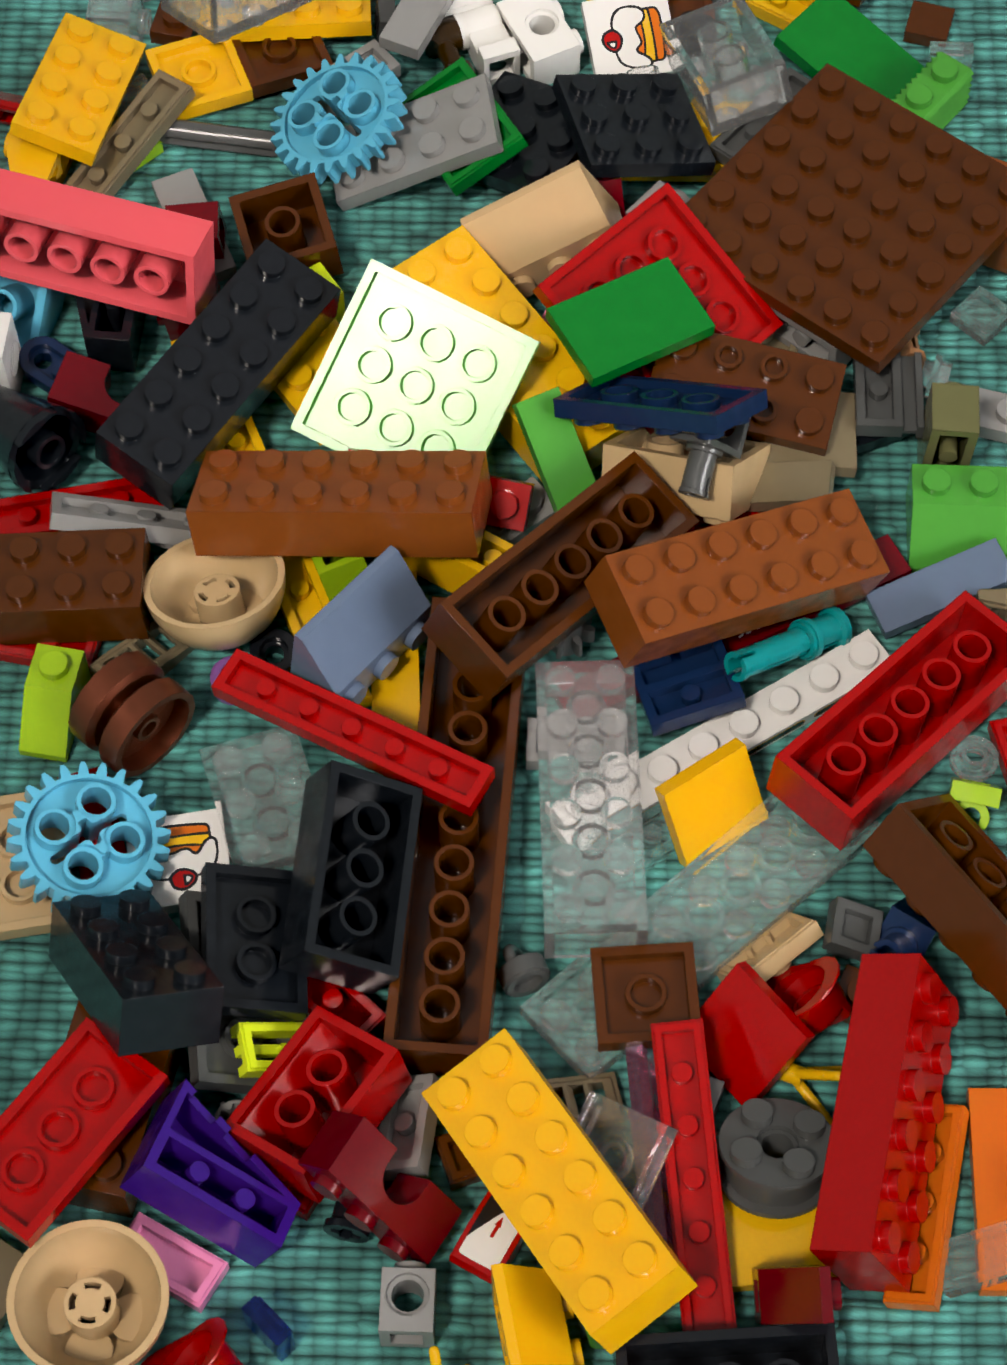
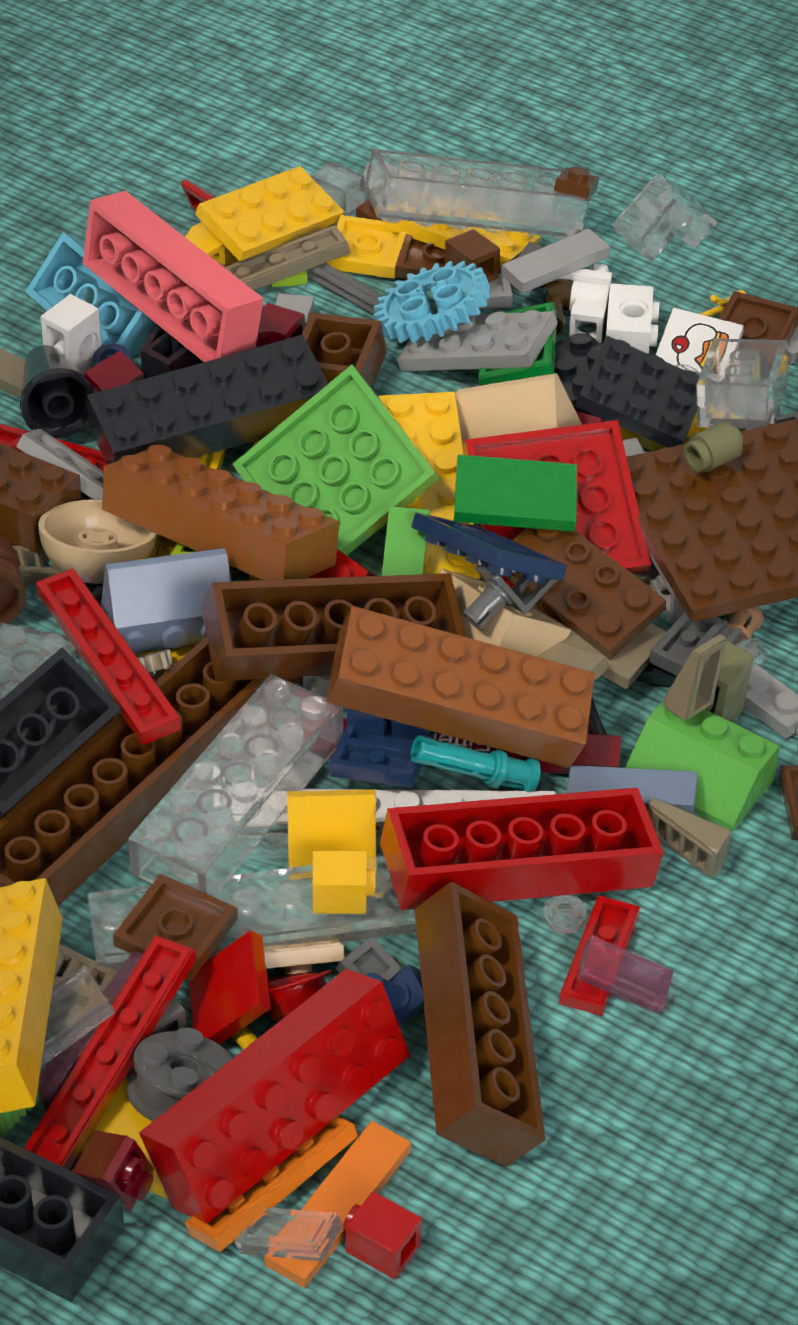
camera: 30 degrees right, 15 degrees down
dark grey tile [497,944,551,997] -> none
lime tile [948,776,1002,830] -> none
none -> dark tan plate [137,649,173,679]
none -> yellow brick [312,851,375,914]
none -> reddish brown brick [444,229,500,283]
none -> dark tan slope [663,634,726,720]
none -> olive brick [683,421,744,472]

